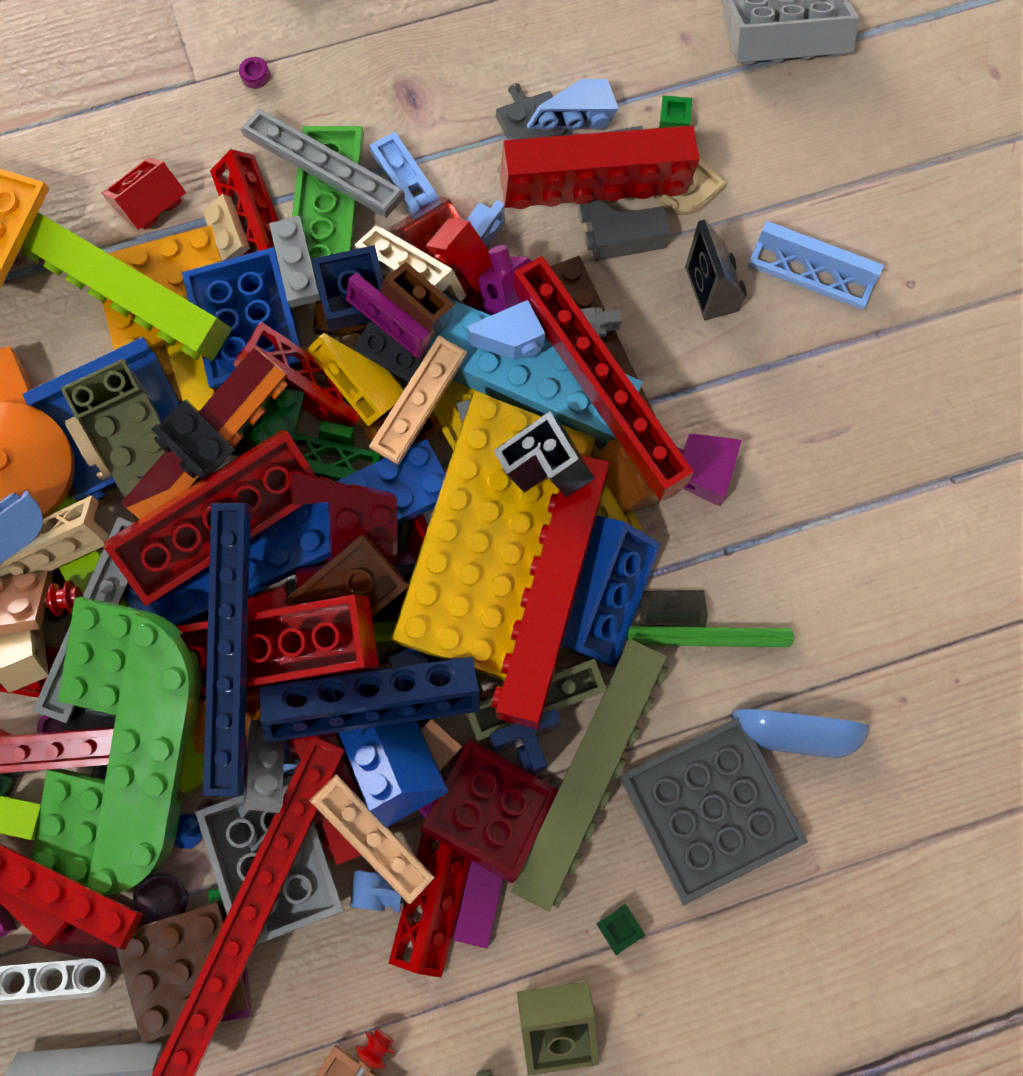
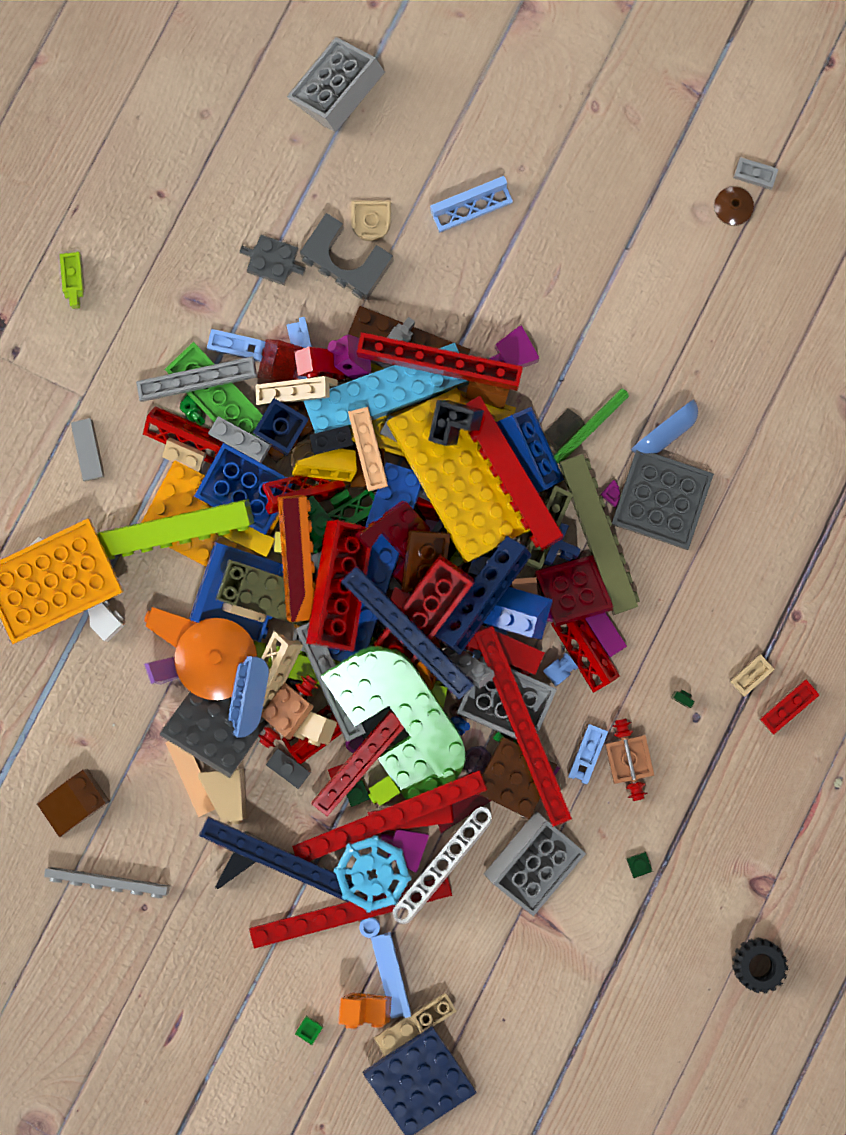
camera: 40 degrees left, 10 degrees up
red slope [101,157,186,230] -> none
black bracket [151,399,236,479] -> none
magenta tile [239,57,270,89] -> none
light nougat tile [309,775,435,904] -> none
magenta tile [346,273,431,359] -> none
reddish brown brick [380,262,455,342] -> none
light blue slope [467,300,545,360] -> none
red brick [500,126,700,209] -> none
olive slope [517,981,599,1076] -> none
light blue slope [527,79,619,130] -> none
dark green plate [596,904,646,955] -> none
green plate [659,95,692,128] -> none
black slope [685,219,747,321] -> none
none -> light grey tile [71,418,104,482]
none -> green piece [180,395,205,425]
none -> light blue plate [568,724,608,785]
none -> magenta tile [600,480,620,508]

